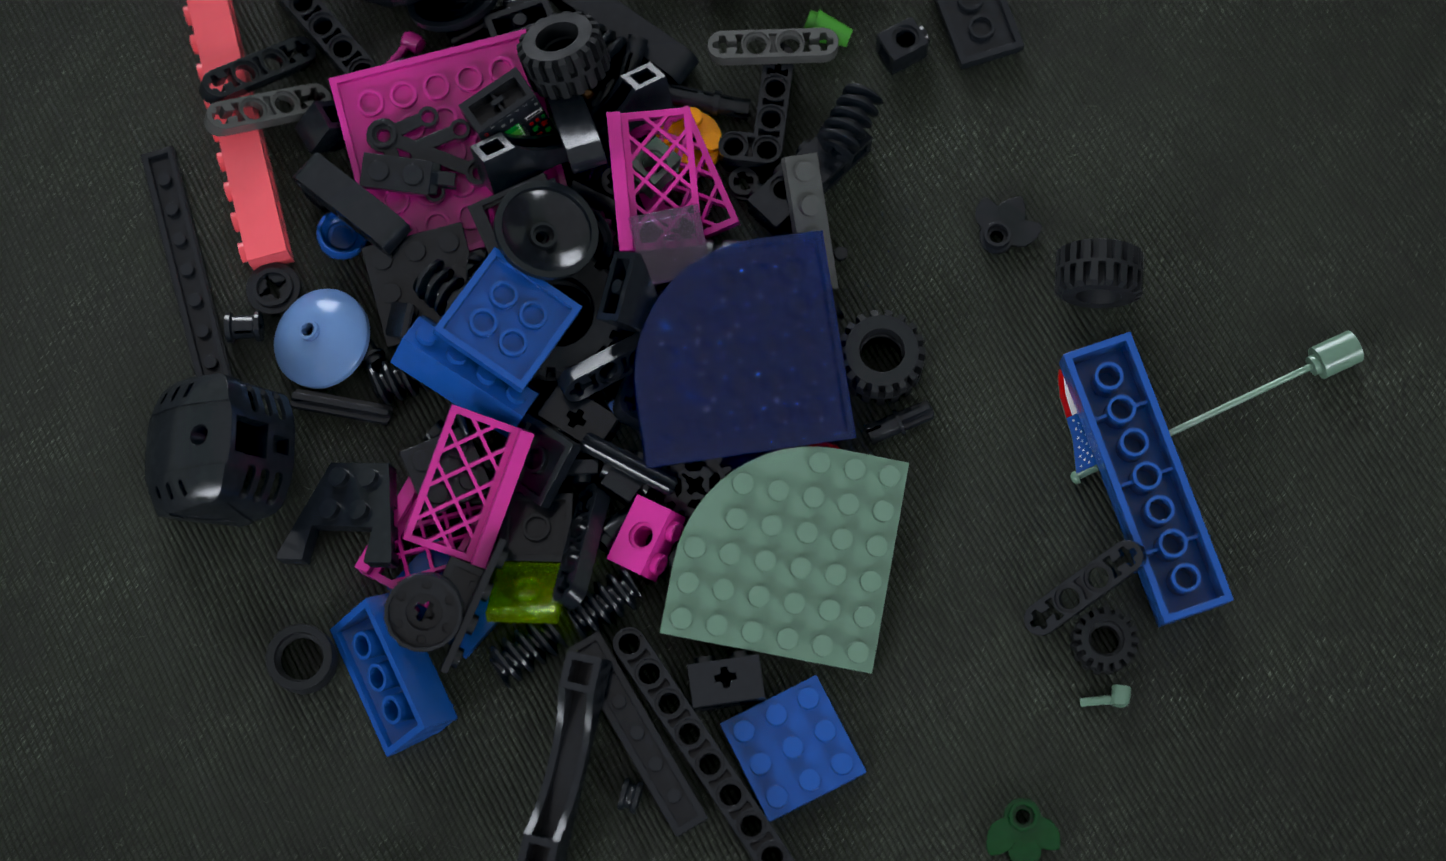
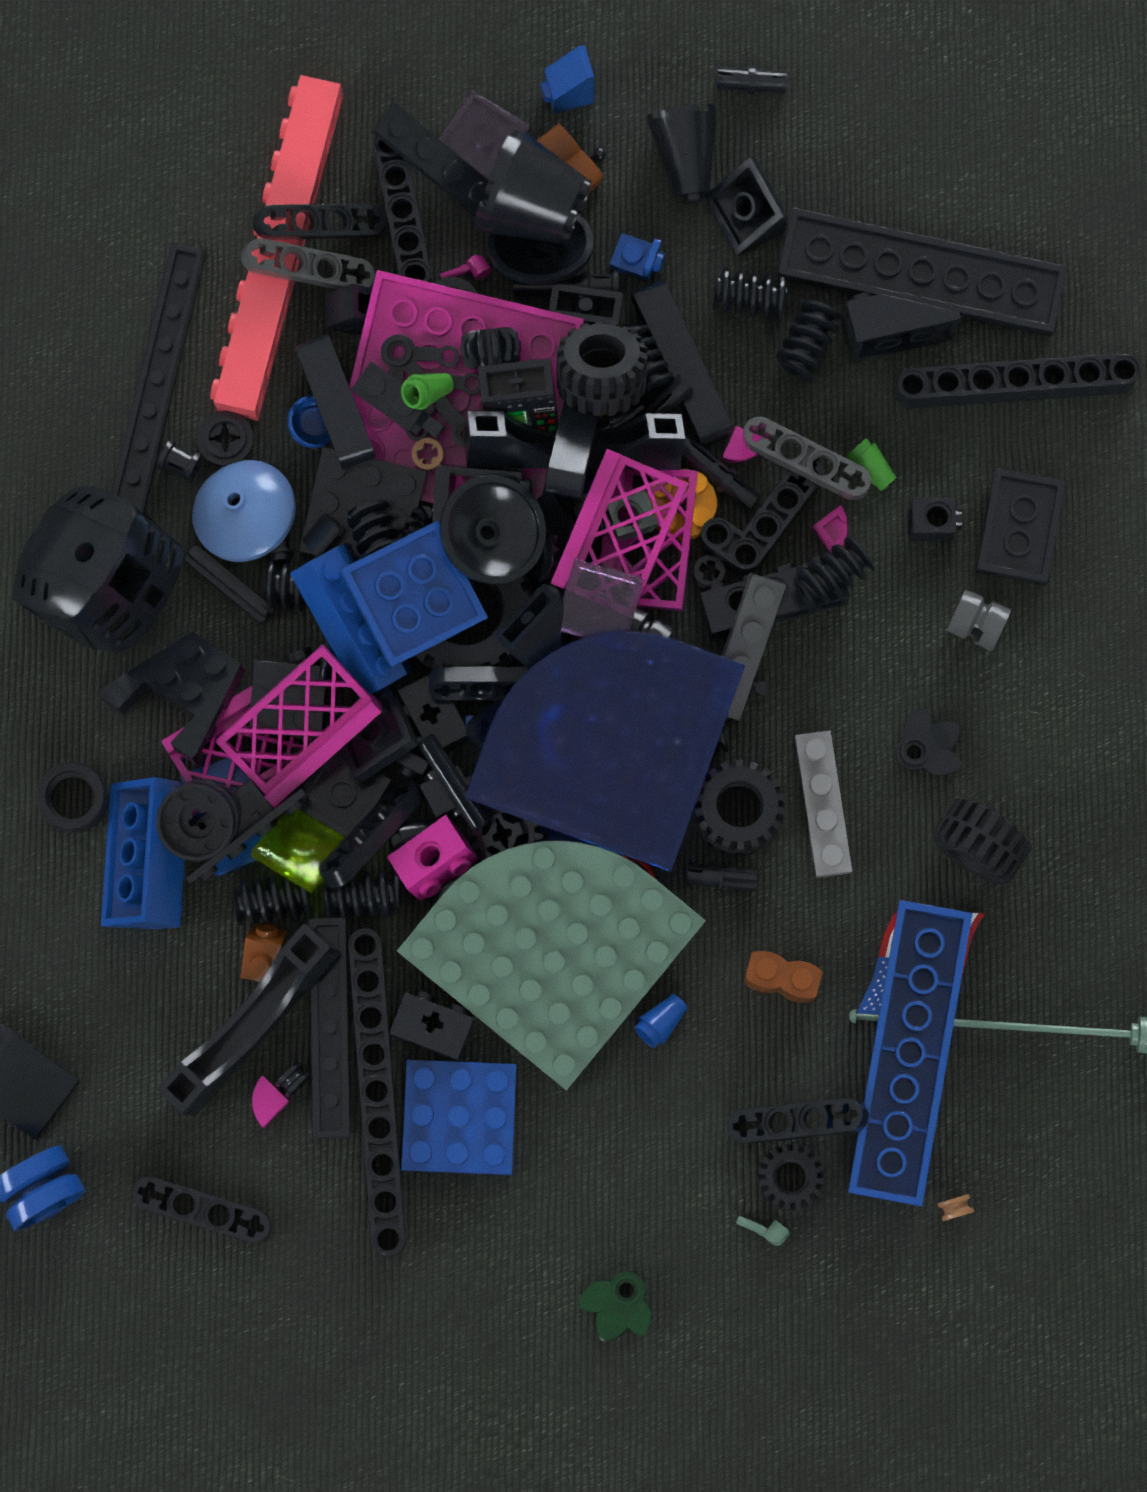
camera: 25 degrees right, 5 degrees up
none -> dark orange bracket [240,923,287,982]
none -> dark pink tile [252,1076,290,1128]
none -> bright green cone [401,373,454,410]
none -> medium nougat bush [411,438,445,471]
none -> black gear [460,327,522,369]
none -> blue cone [634,994,688,1048]
none -> dark pink tile [722,426,769,463]
none -> dark orange brick [743,951,823,1003]
none -> light grey plate [794,730,852,878]
none -> dark pink tile [812,505,848,554]
none -> medium nougat bush [937,1194,974,1221]
none -> dark grey wheel [946,589,1011,652]

